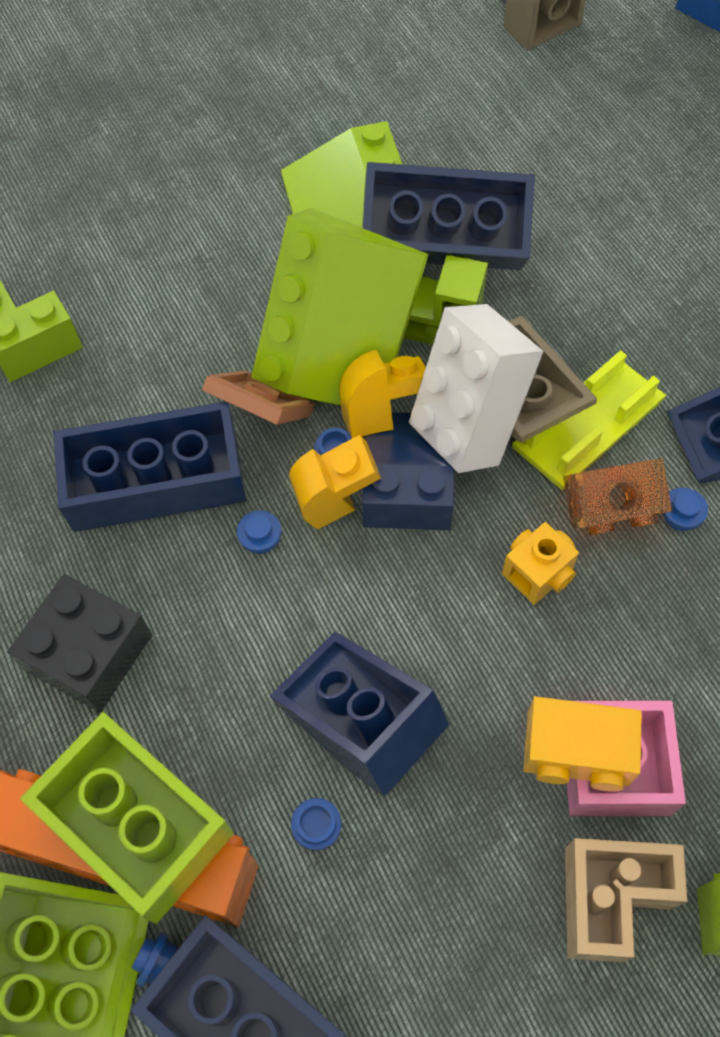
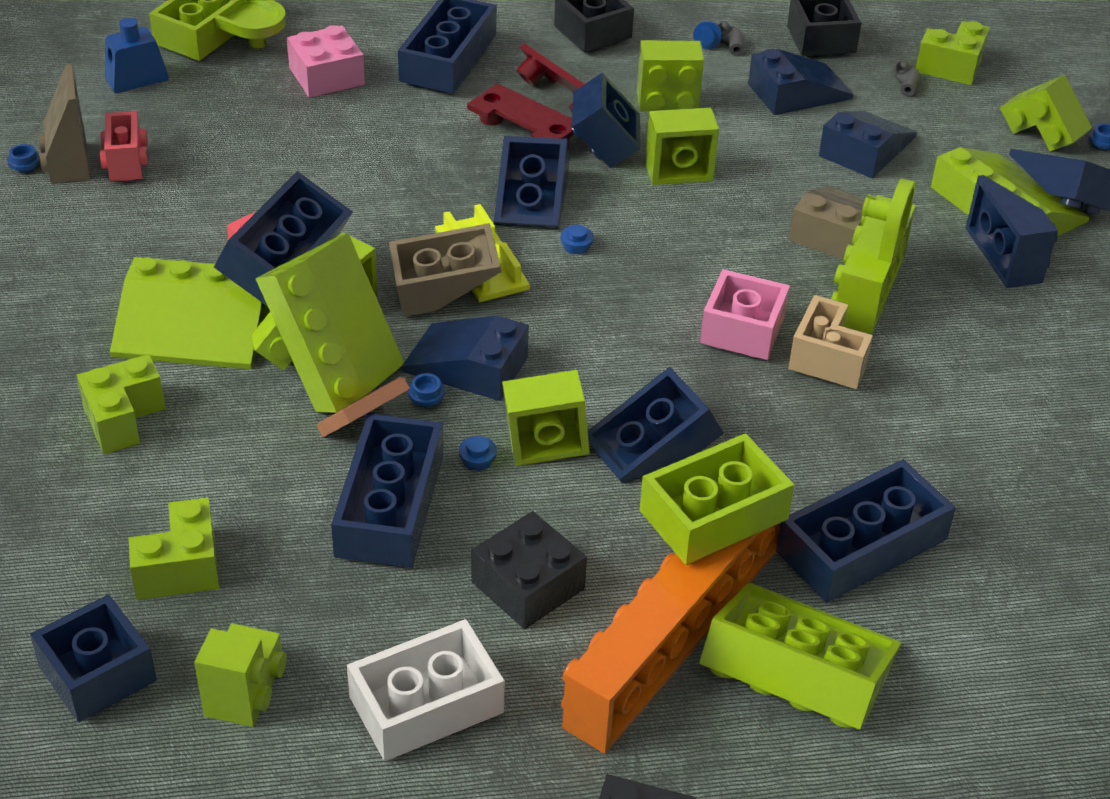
camera: 75 degrees left, 20 degrees down
blue plate [131,931,178,987] -> none
yellow brick [289,435,381,530] -> none
yellow brick [339,350,426,438] -> none
white brick [409,304,543,473] -> none
yellow brick [502,521,579,605] -> none
yellow brick [523,696,642,791] -> none
clear orange brick [563,458,672,535] -> none
none -> lime brick [76,354,166,455]
none -> coral brick [100,111,148,182]
none -> lime brick [502,370,590,466]

